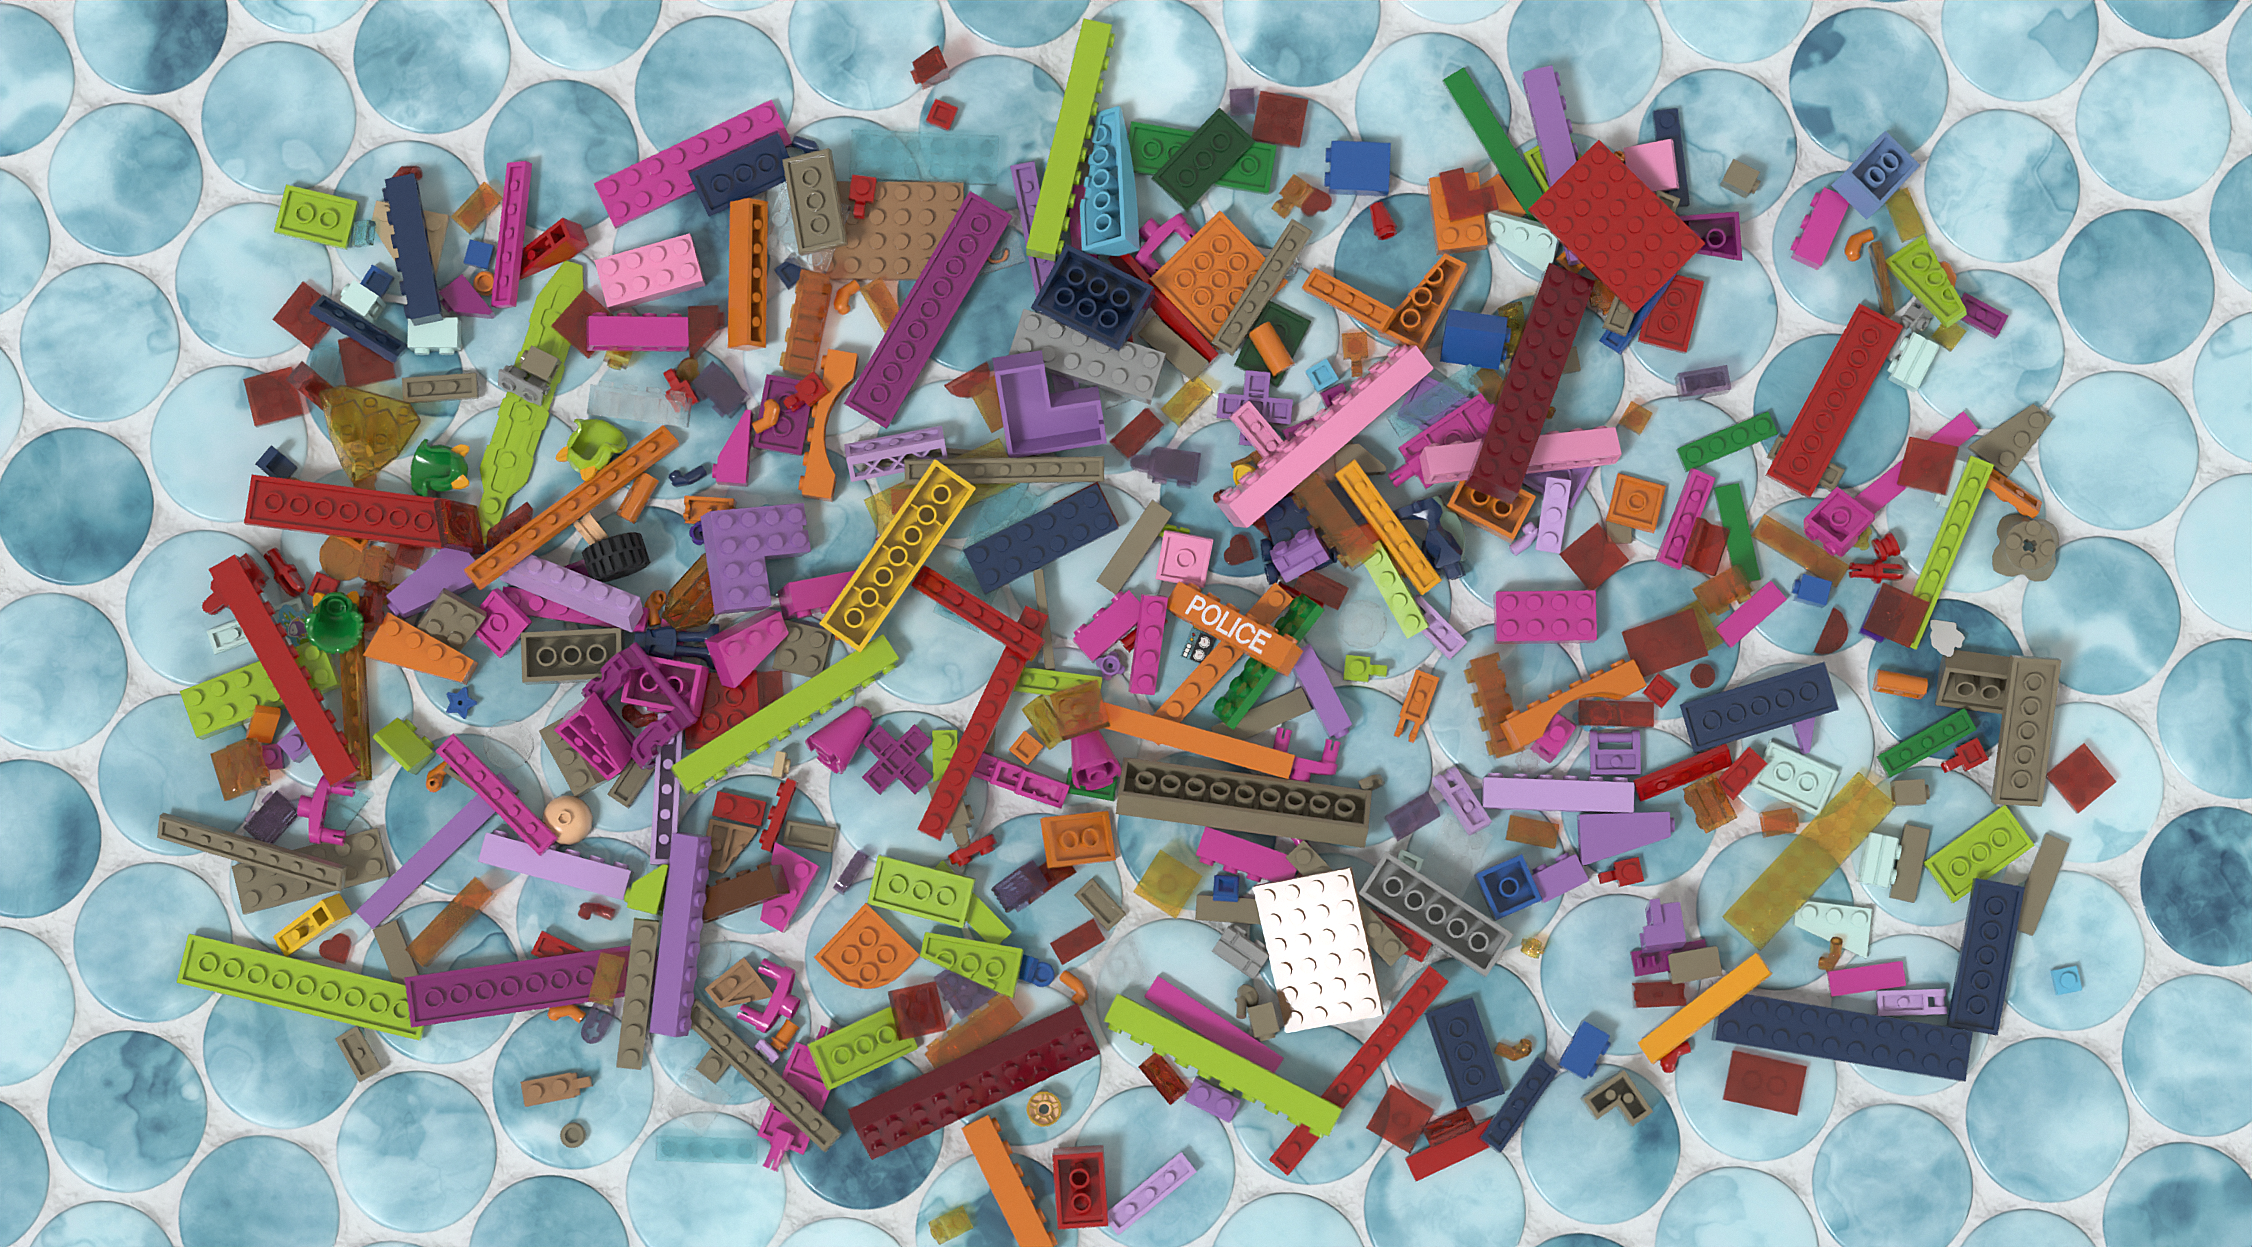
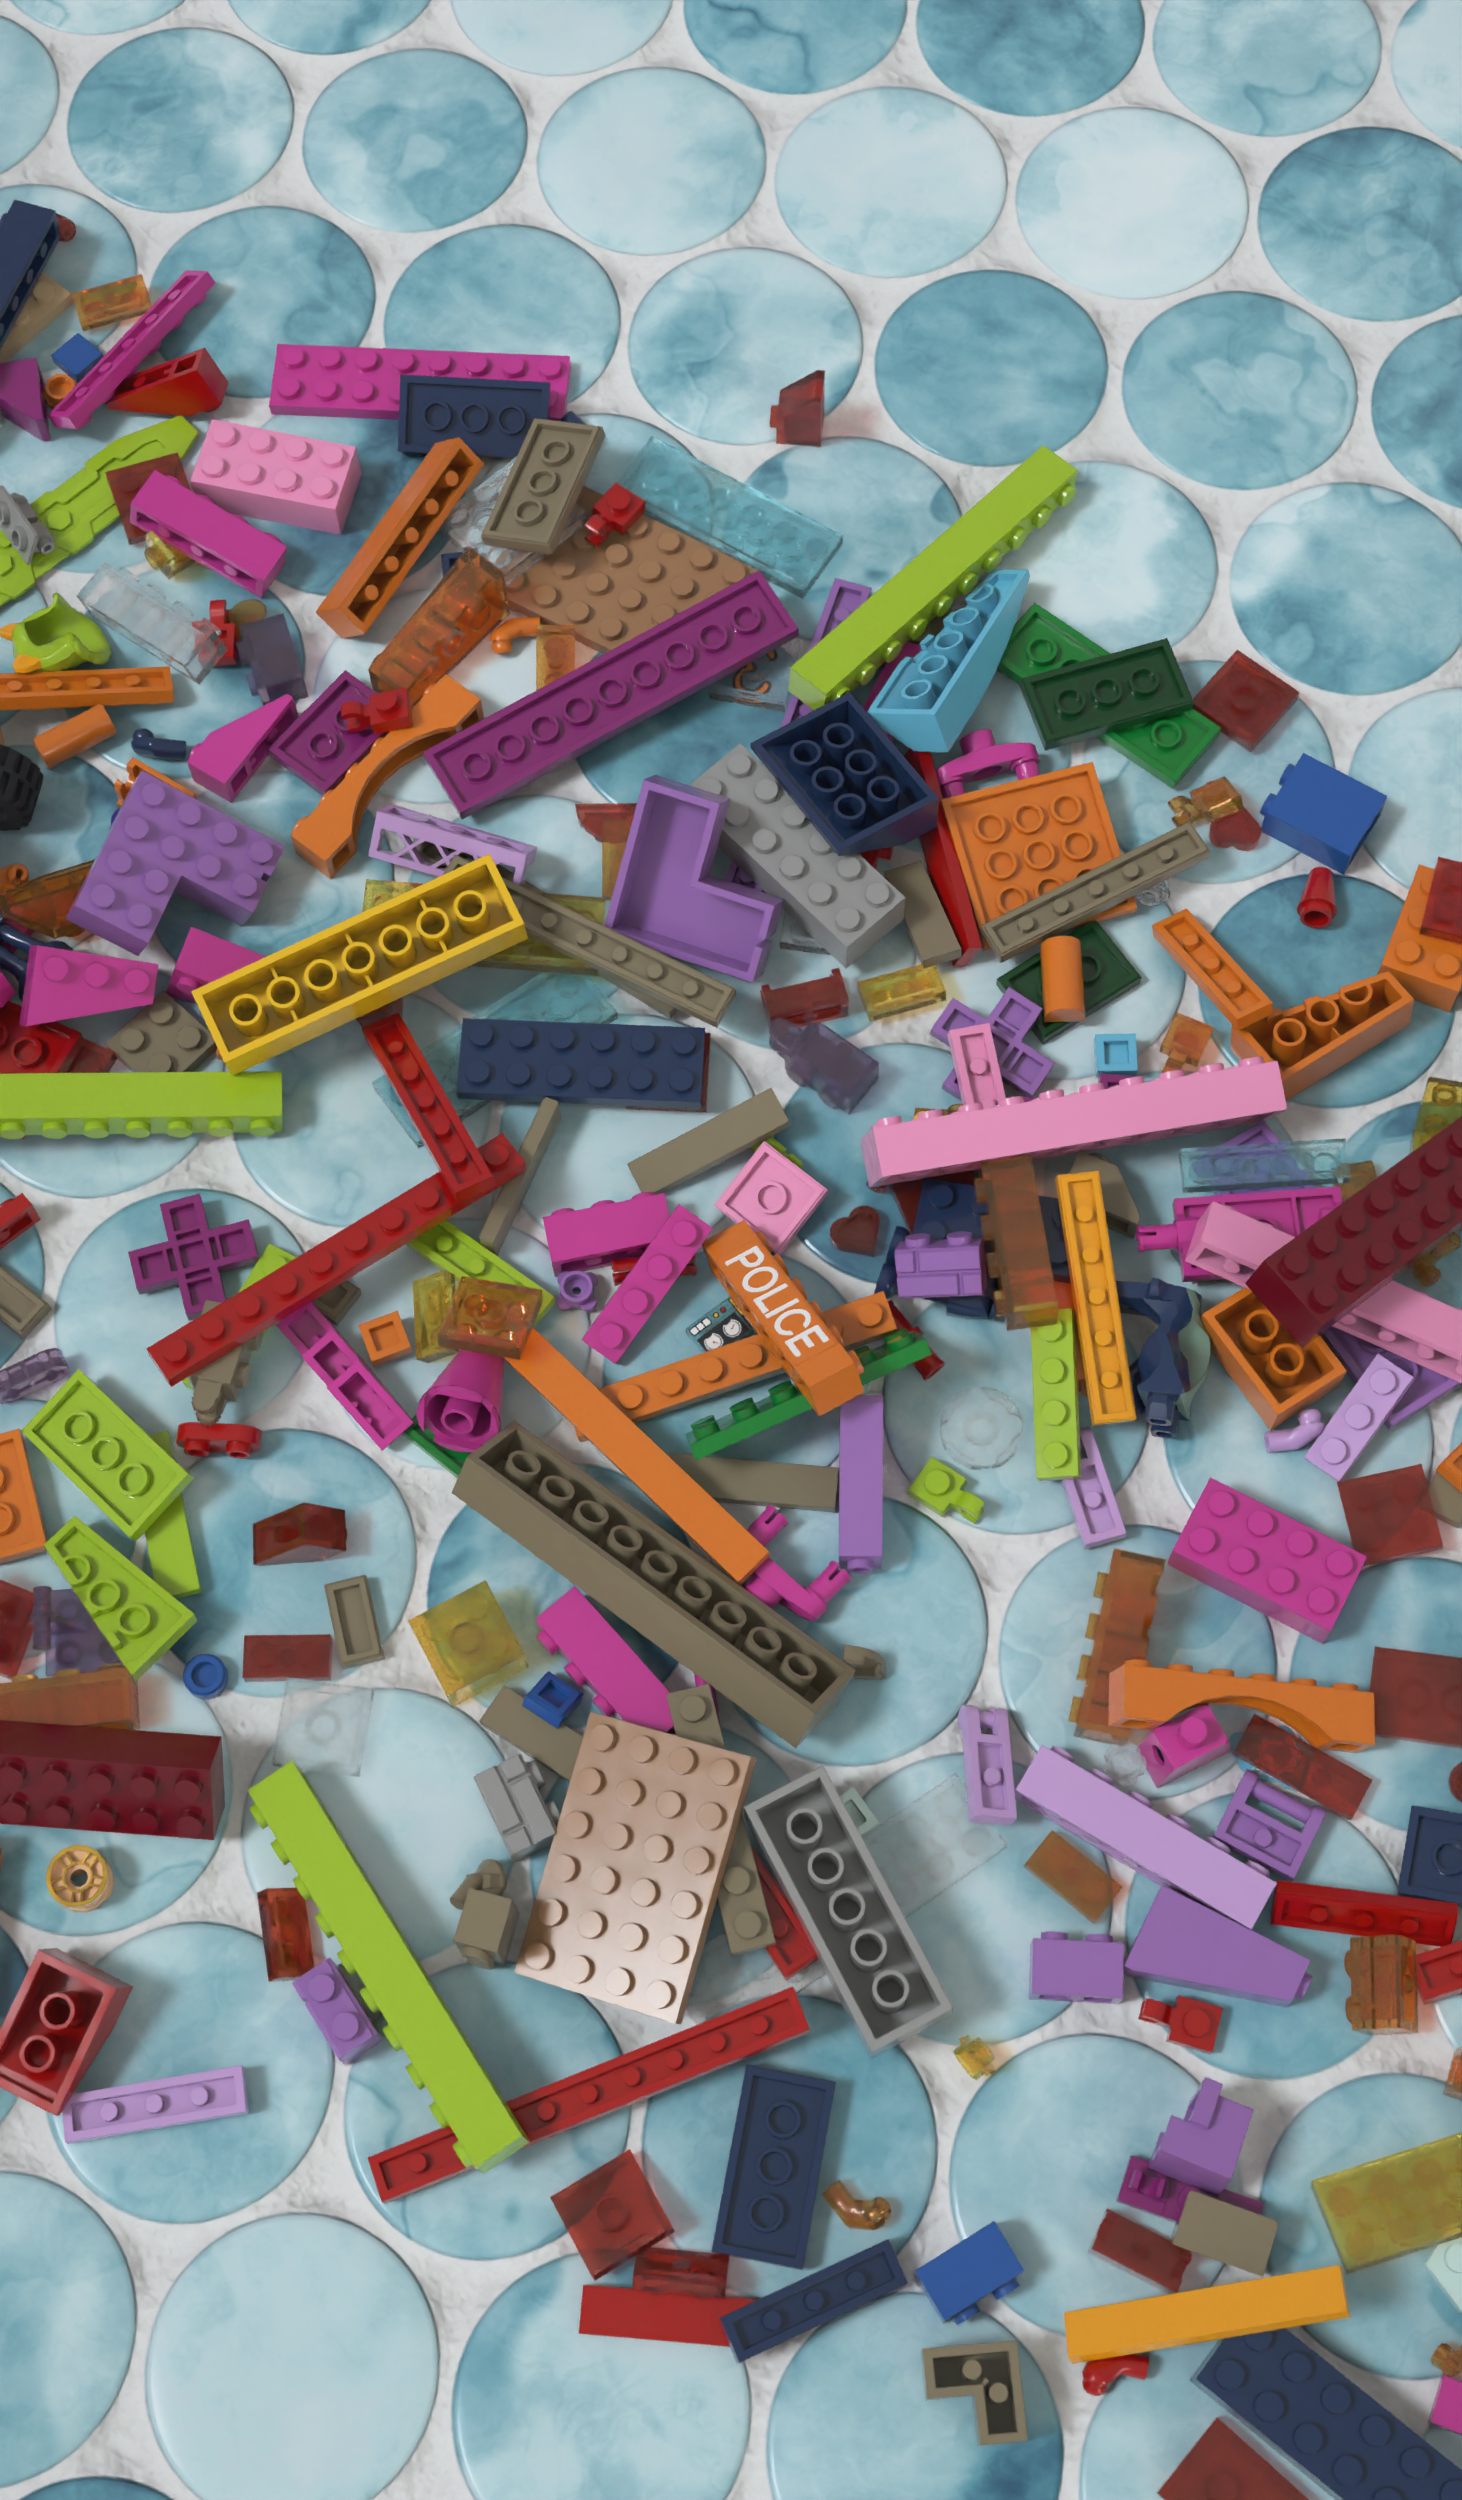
camera: 30 degrees right, 15 degrees down
dark tan brick [520,346,561,384] -> none
clear red slope [688,305,725,359] -> none
orange arm [751,399,780,434] -> none
tan plate [771,751,791,779] -> none
dark pink cone [805,706,873,775] -> none
red plate [926,98,958,132] -> none
clear purple brick [991,860,1049,913] -> none
blue tile [1018,954,1039,983] -> none
orange plate [1040,811,1116,868] -> none
orange arm [1059,970,1089,1006] -> none
dark pink tile [1144,976,1284,1073] -> none
clear purple plate [1229,88,1255,116] -> none
clear red hinge [1293,570,1349,611] -> none
clear purple hinge [1384,791,1440,842] -> none
orange hinge [1394,669,1439,743] -> none
blue brick [1440,309,1511,370] -> none
blue brick [1474,854,1542,921] -> none
red tile [1642,674,1677,709] -> none

